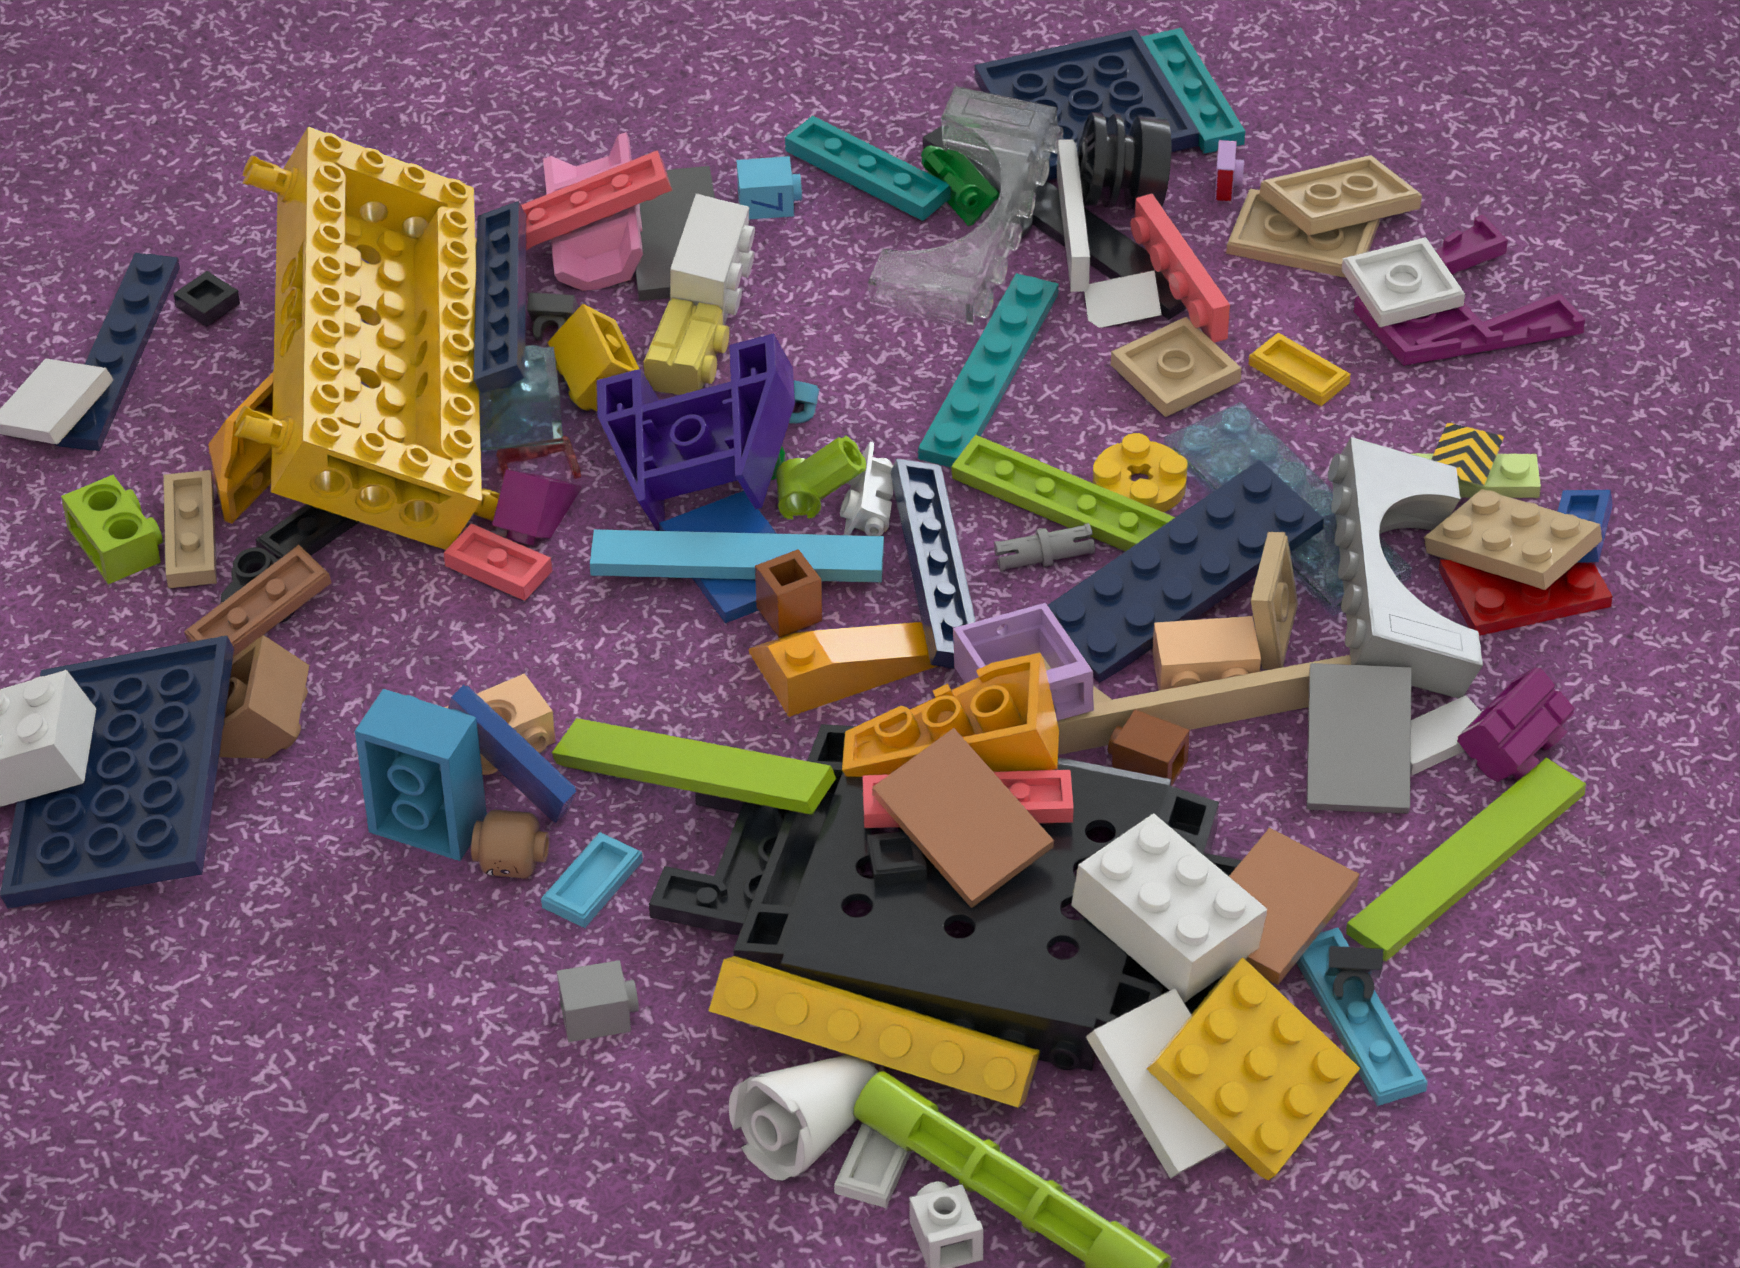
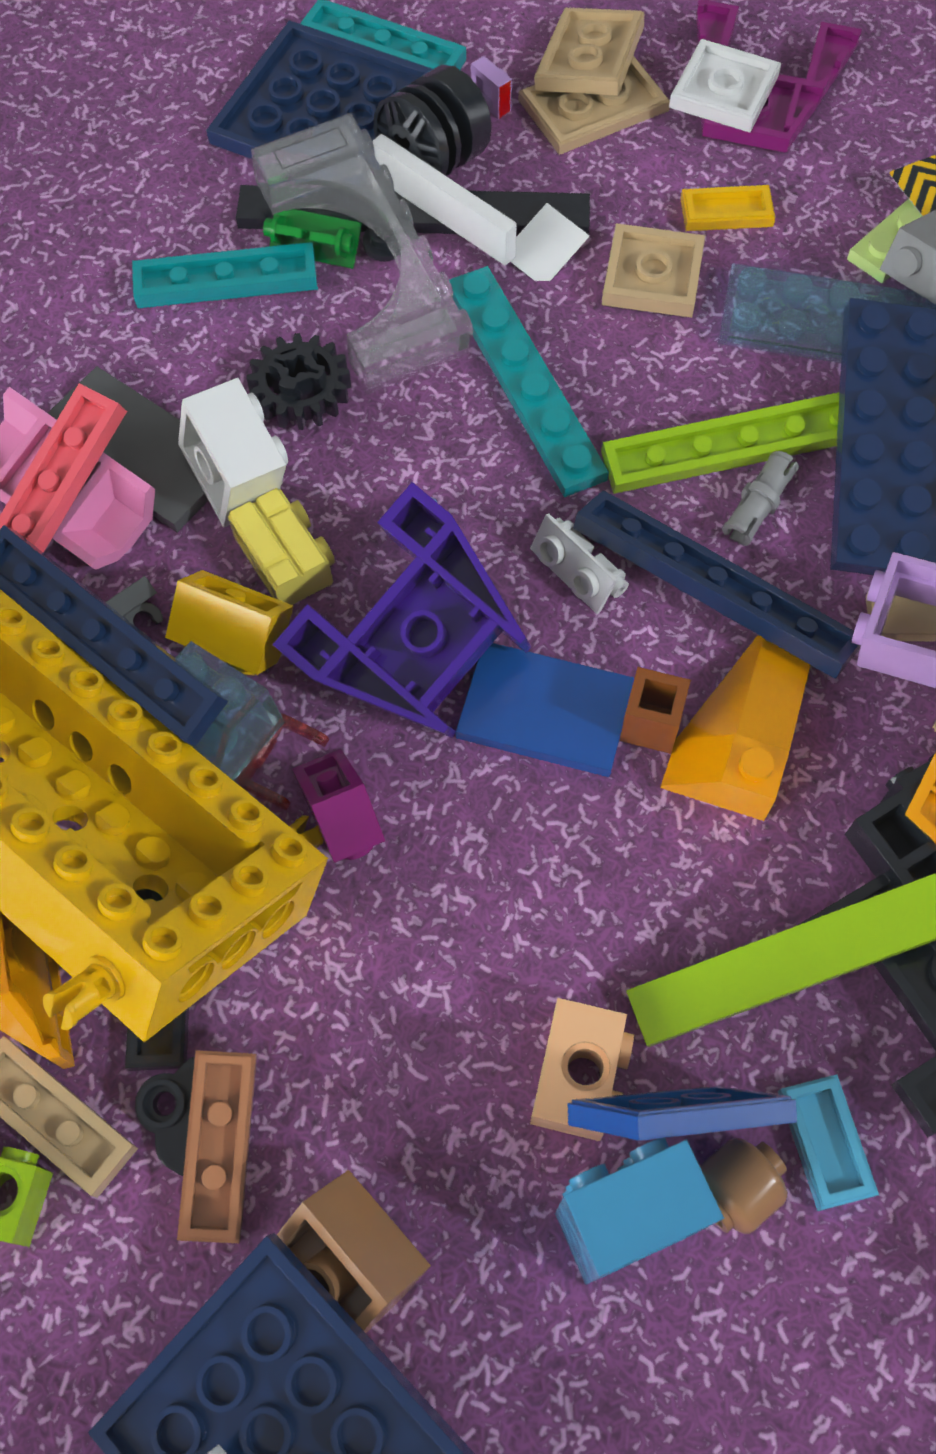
camera: 45 degrees left, 20 degrees up
coral plate [444,523,552,601] -> none
medium azure tile [590,529,884,582] -> none
medium azure brick [736,156,802,219] -> none
lime piece [776,435,866,519] -> none
yellow plate [1093,433,1188,512] -> none
coral plate [1131,194,1230,343] -> none
none -> black gear [246,333,351,430]

